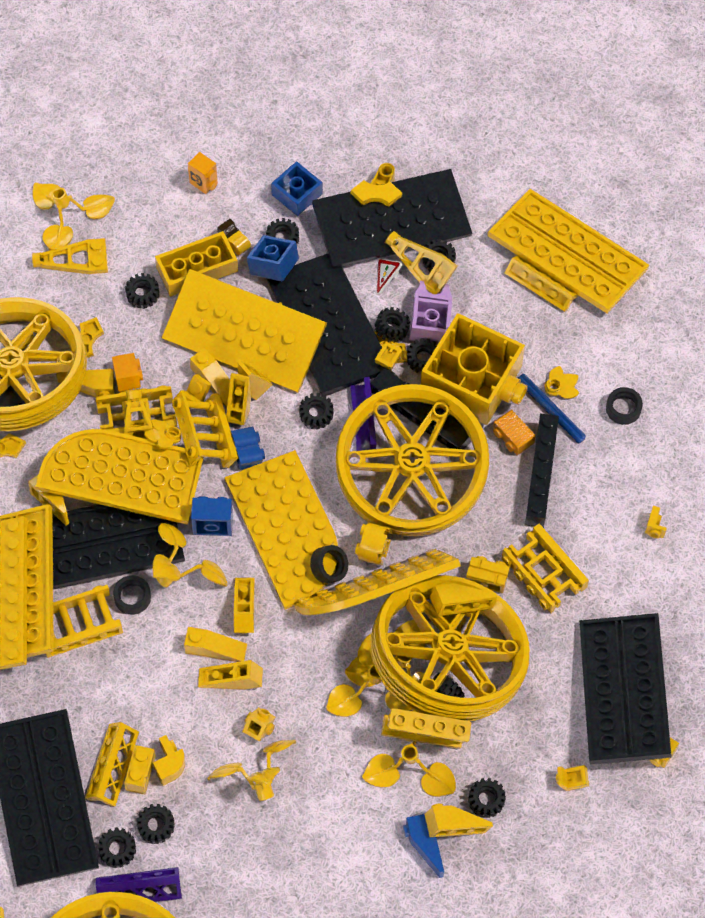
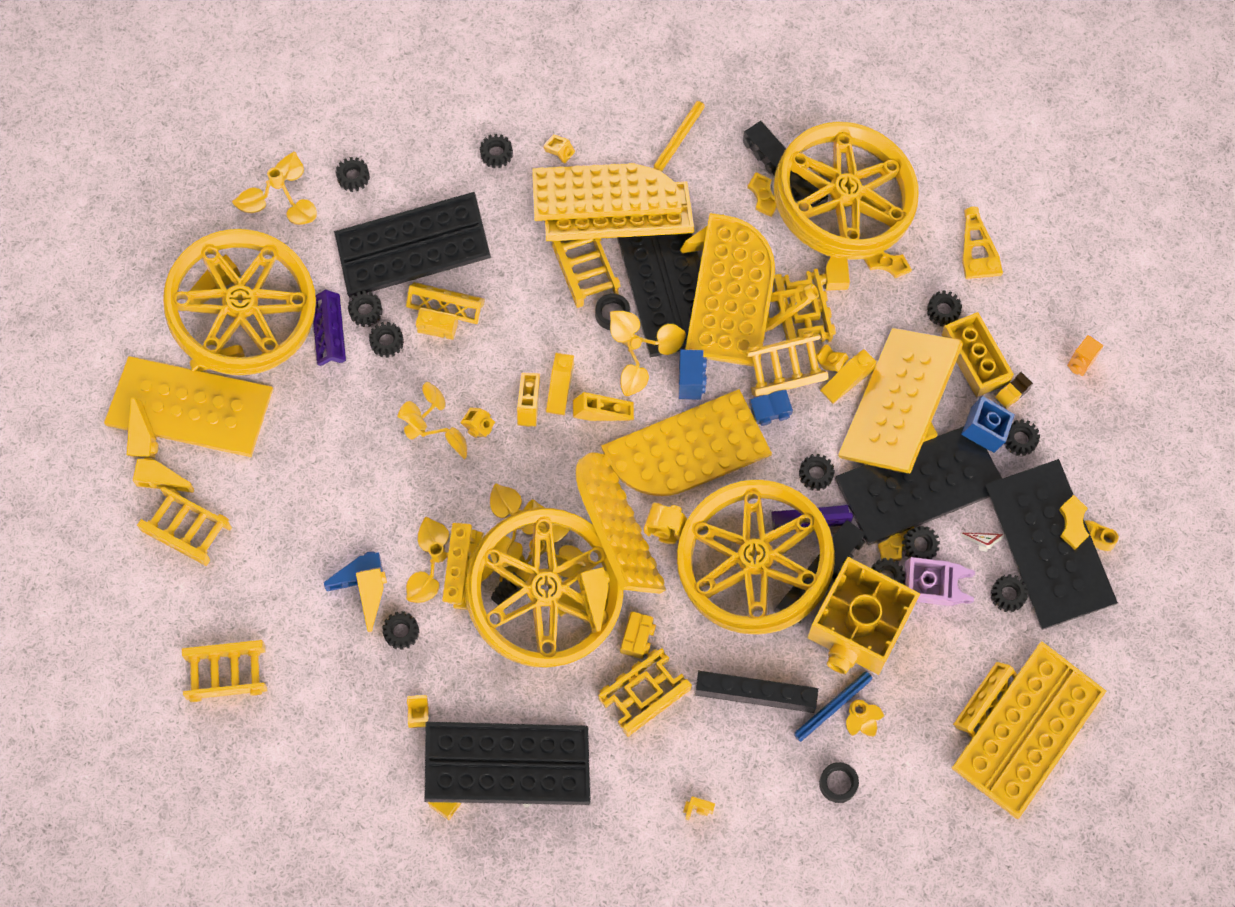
camera: 90 degrees right, 5 degrees up
yellow plant [33,183,115,250] -> none
light orange brick [112,353,143,392] -> none
yellow plate [144,419,181,448] -> none
yellow brick [153,735,185,786] -> none
yellow slope [226,373,251,425] -> none
yellow slope [237,360,273,400] -> none
blue brick [271,161,323,216] -> none
black tyre [310,545,349,583] -> none
yellow bracket [375,342,403,370] -> none
yellow plate [385,231,458,294] -> none
light orange brick [493,409,536,456] -> none

